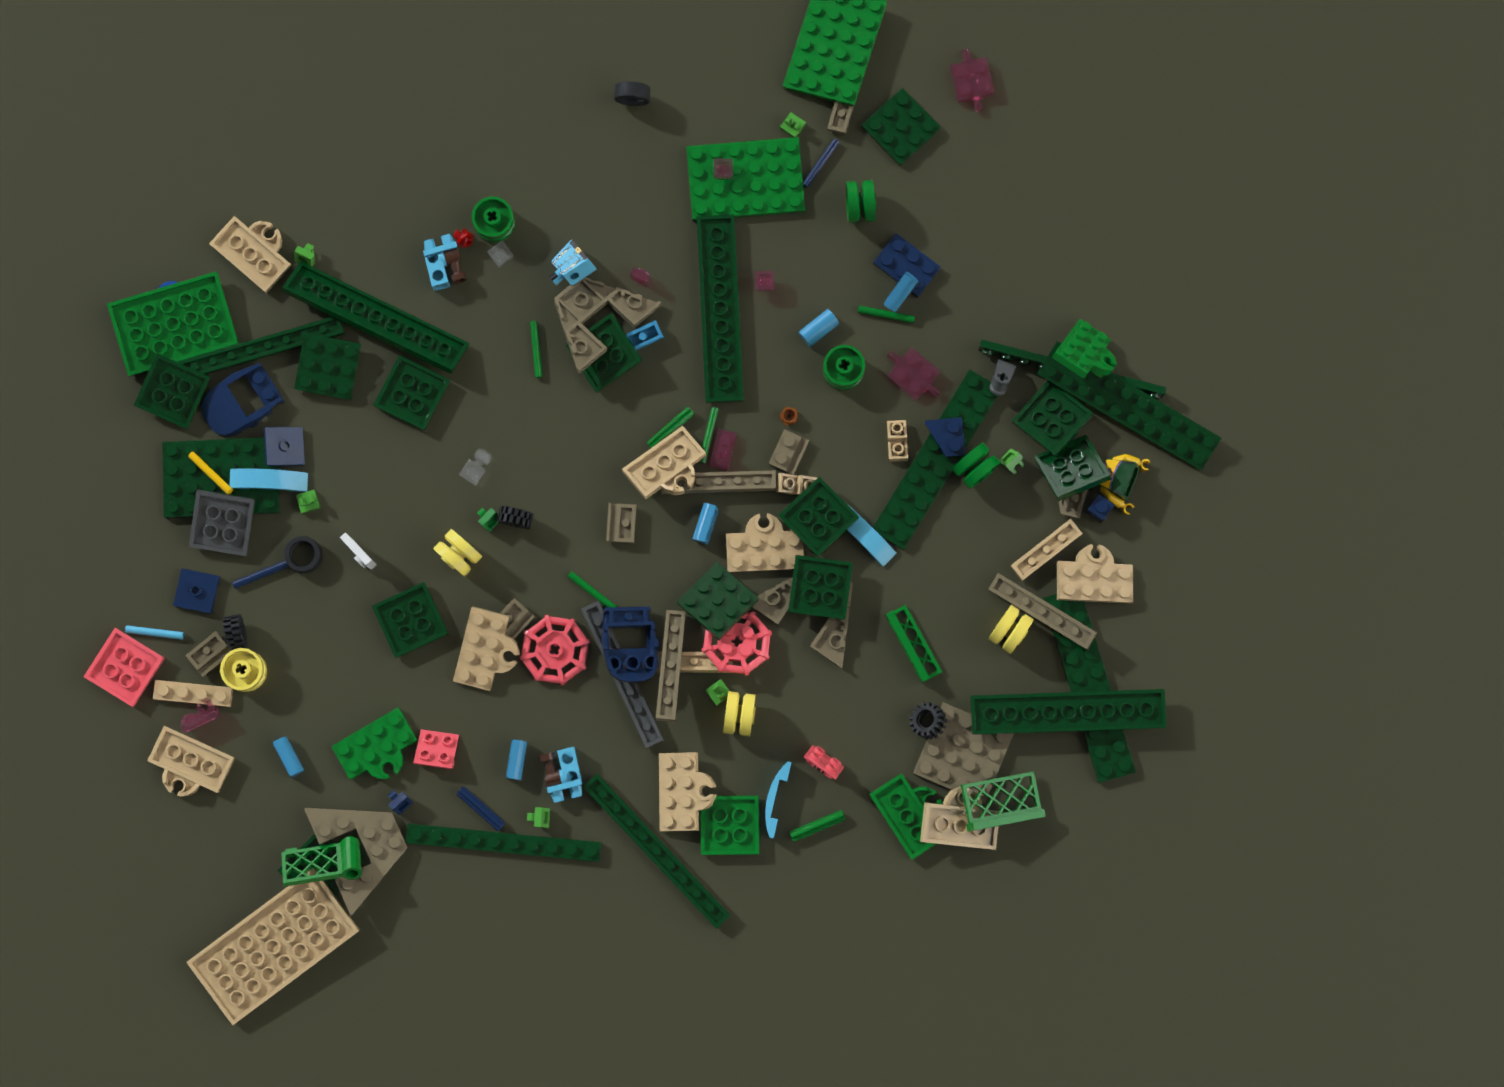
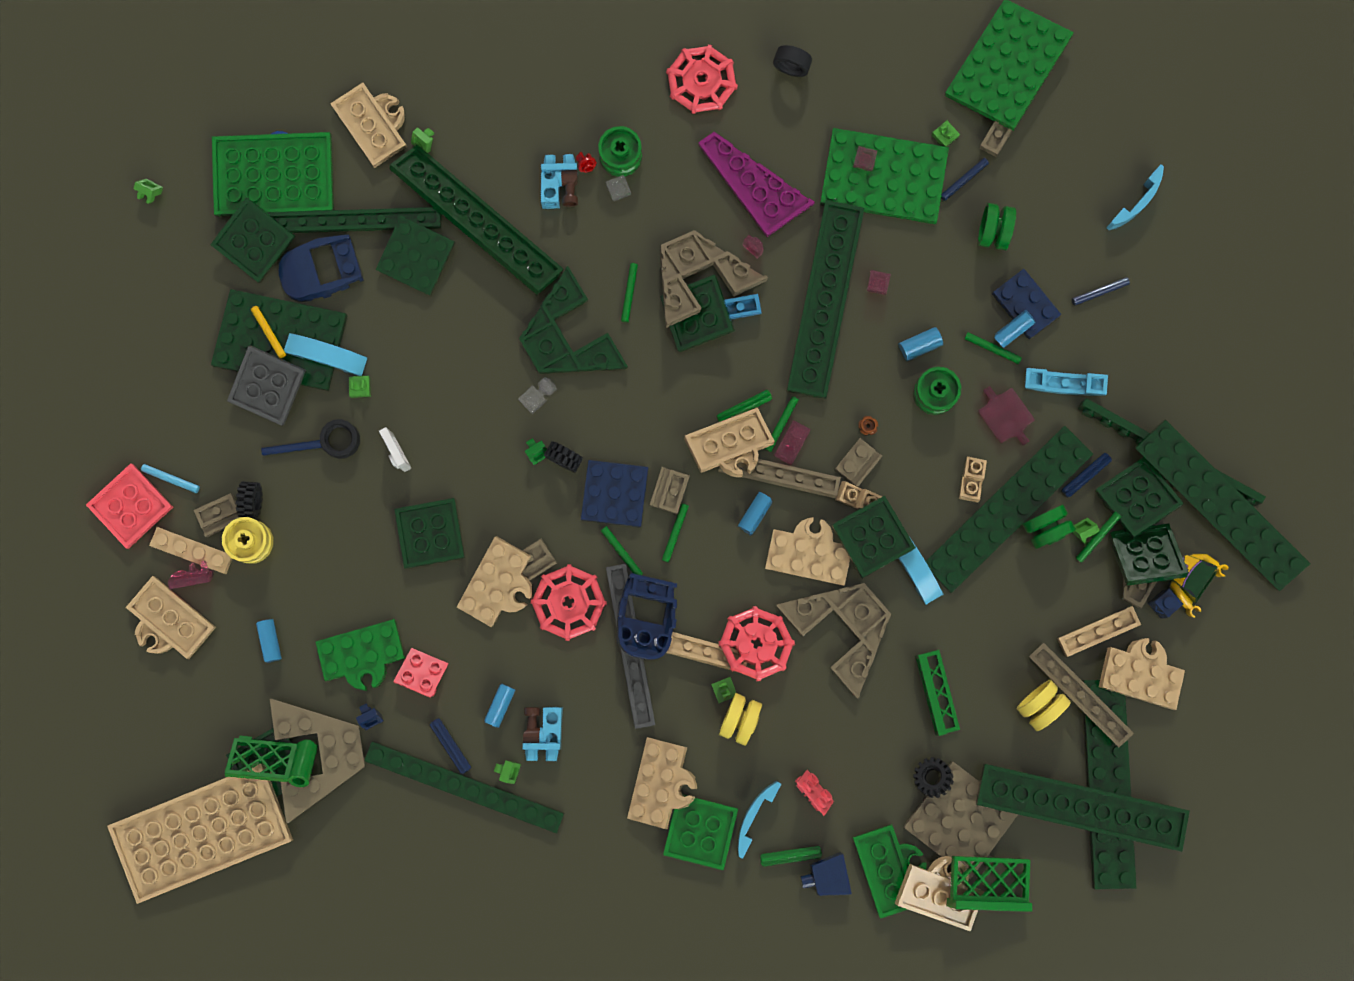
camera: 15 degrees right, 0 degrees up
dark blue plate [173,568,220,614] -> none
dark blue plate [263,427,305,466] -> none
dark green plate [373,355,451,431] -> none
light yellow wheel [433,529,482,577] -> none
medium azure torso [549,240,597,285] -> none
dark green plate [583,774,731,929] -> none
dark tan plate [656,610,686,722] -> none
dark green plate [677,562,759,640] -> none
dark green plate [788,555,853,620] -> none
dark green plate [861,88,941,166] -> none
dark blue wing [924,417,965,458] -> none
clear pink plate [950,48,995,112] -> none
dark grey piece [989,359,1016,396] -> none
green plate [1052,319,1117,379] -> none
none -> bright green tile [134,179,163,204]
none -> dark green wing [519,266,628,374]
none -> dark blue plate [581,460,648,527]
none -> green bar [662,503,689,563]
none -> coral plate [666,44,738,114]
none -> magenta wing [698,132,815,237]
none -> dark blue torso [800,852,852,896]
none -> medium azure slope [1025,368,1108,396]
none -> dark blue axle [1062,453,1112,498]
none -> dark blue bar [1072,277,1130,306]
none -> green bar [1076,511,1122,563]
none -> medium azure slope [1106,164,1164,230]

